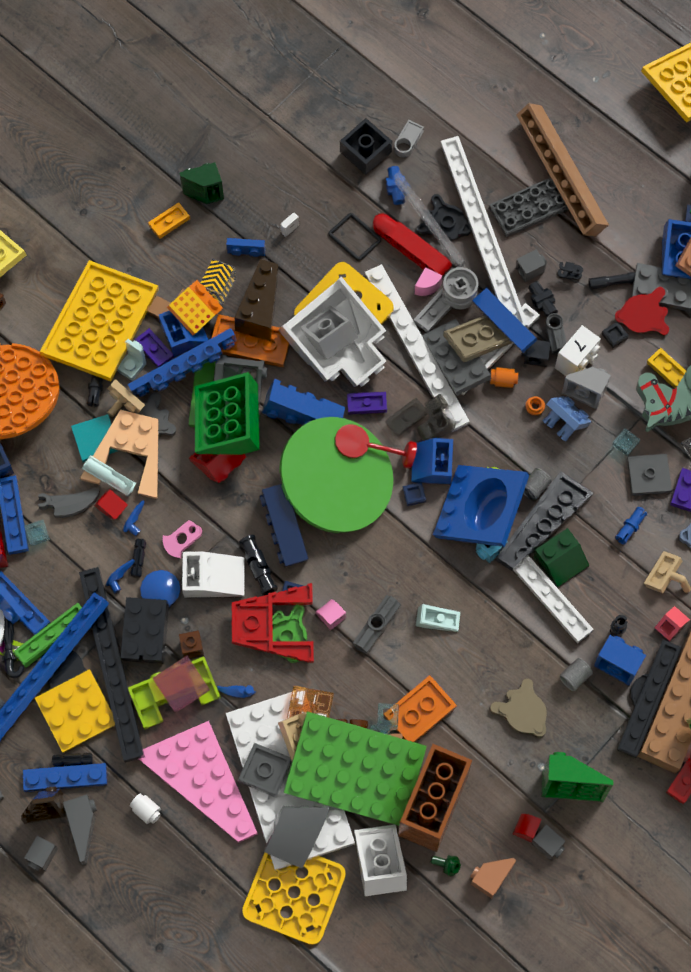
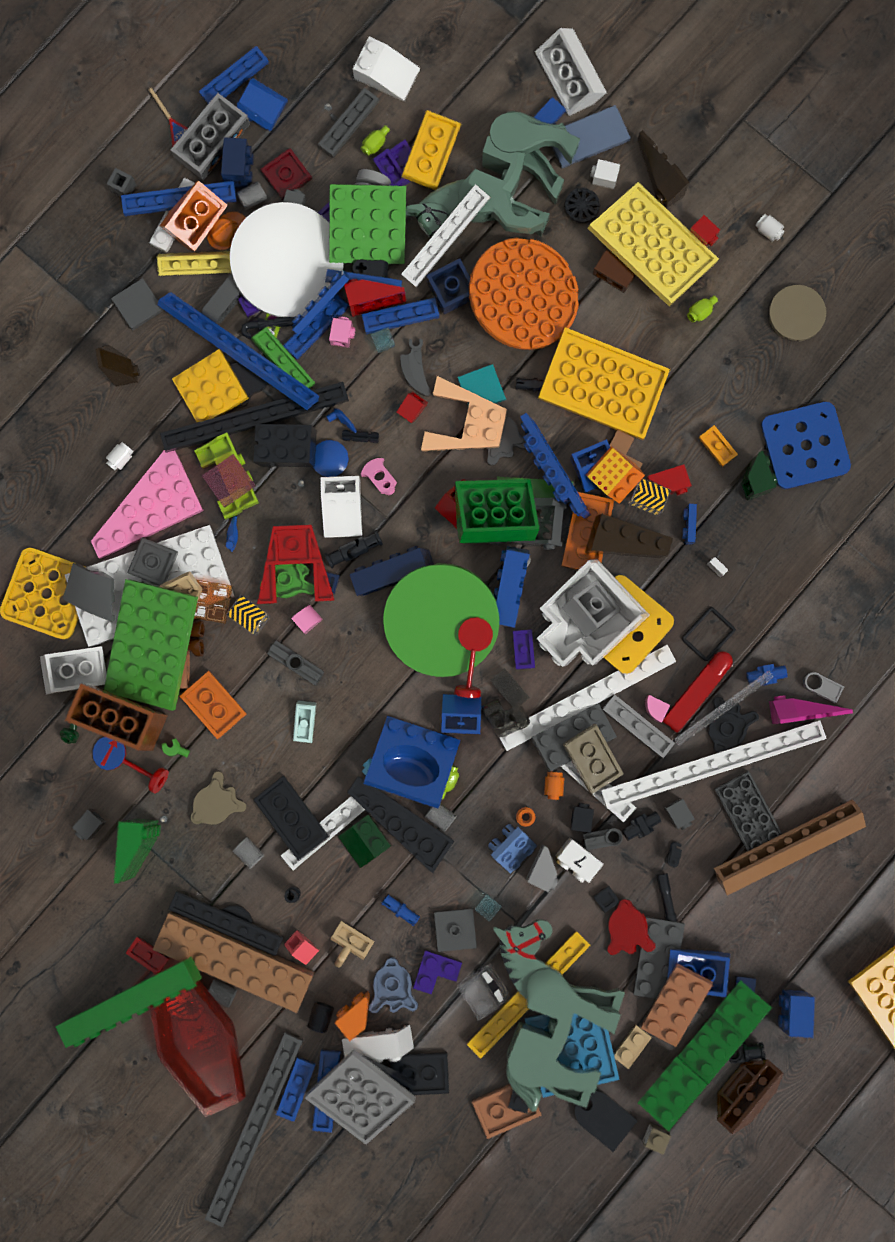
camera: 90 degrees right, 15 degrees up
blue plate [23,763,107,792] -> none
dark grey brick [24,836,58,871] -> none
black axle [52,753,93,767] -> none
dark grey slope [63,794,97,865] -> none
light aqua piece [82,455,136,497] -> none
tan plate [107,379,145,417] -> none
light aqua bracket [117,339,146,381] -> none
blue bar [123,500,145,536] -> none
dark purple plate [134,328,174,368] -> none
reddish brown brick [179,630,204,660] -> none
black brick [340,118,392,175] -> none
clear light blue bracket [370,703,399,734] -> none
dark blue tile [402,482,426,506] -> none
light grey wheel [442,267,478,309] -> none
nougat slope [470,858,516,899] -> none
blue tile [472,288,537,353] -> none
red brick [513,814,542,843] -> none
blue brick [594,635,646,686] -> none
none -> piece [93,737,169,794]
none -> bright green piece [161,738,190,757]
none -> piece [226,595,270,636]
none -> black tile [253,775,330,861]
none -> bright pink brick [329,316,355,348]
none -> red slope [646,464,692,496]
none -> lime plant [687,295,718,323]
none -> blue piece [761,402,851,489]
none -> dark tan tile [768,285,826,342]
none -> dark pink wedge [769,695,853,724]

